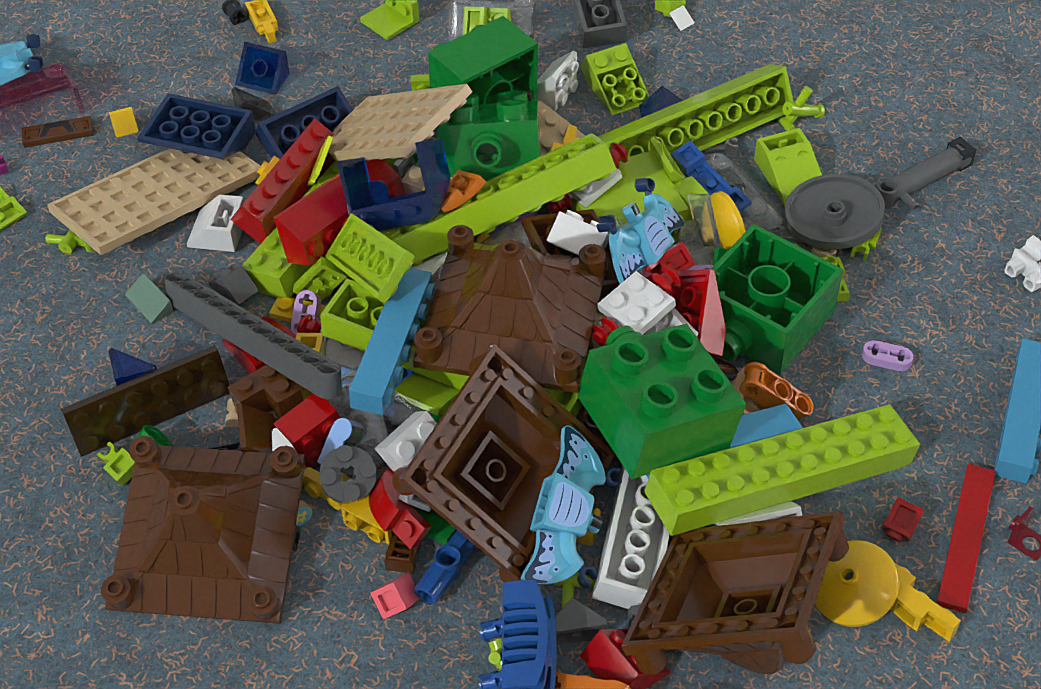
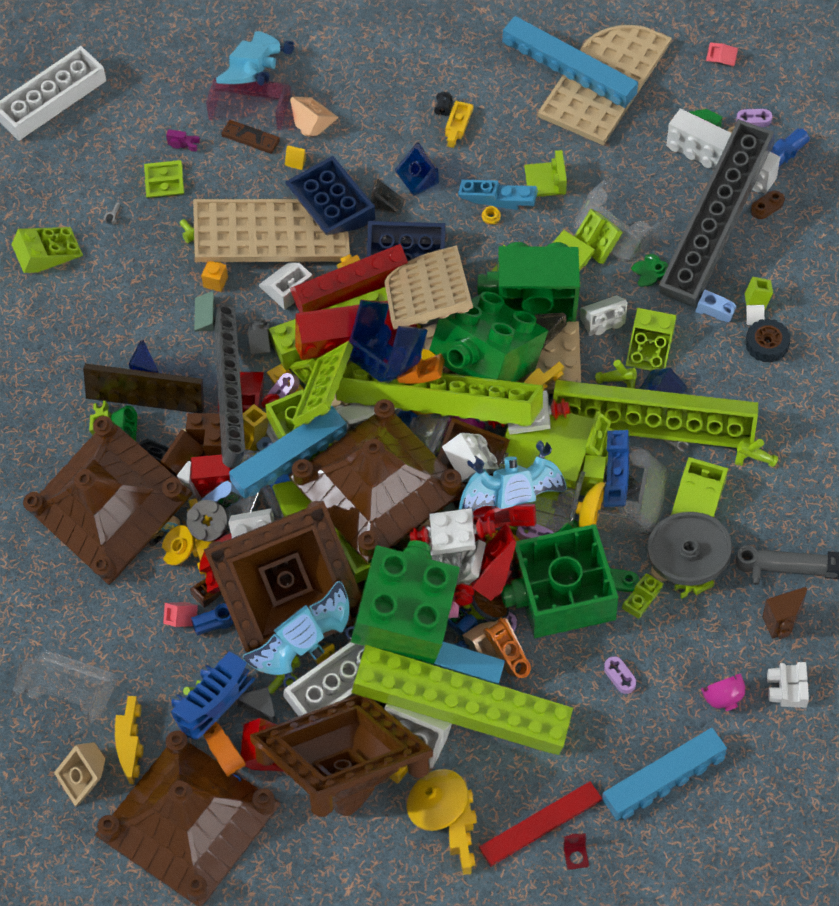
camera: 40 degrees right, 10 degrees up
neon yellow piece [307,136,333,187] -> none
red bracket [882,497,924,542] -> none
none -> yellow dish [162,525,194,566]
none -> light orange brick [201,261,228,292]
none -> light nougat slope [290,97,338,137]
none -> dark azure slope [458,180,538,210]
none -> yellow plate [482,206,501,224]
none -> lime piece [595,360,637,389]
none -> green plate [631,254,668,287]
none -> light blue leg [695,290,736,322]
none -> dark pink cylinder [701,673,745,711]
none -> black wheel [745,319,790,363]
none -> reddish brown slope [762,587,807,639]

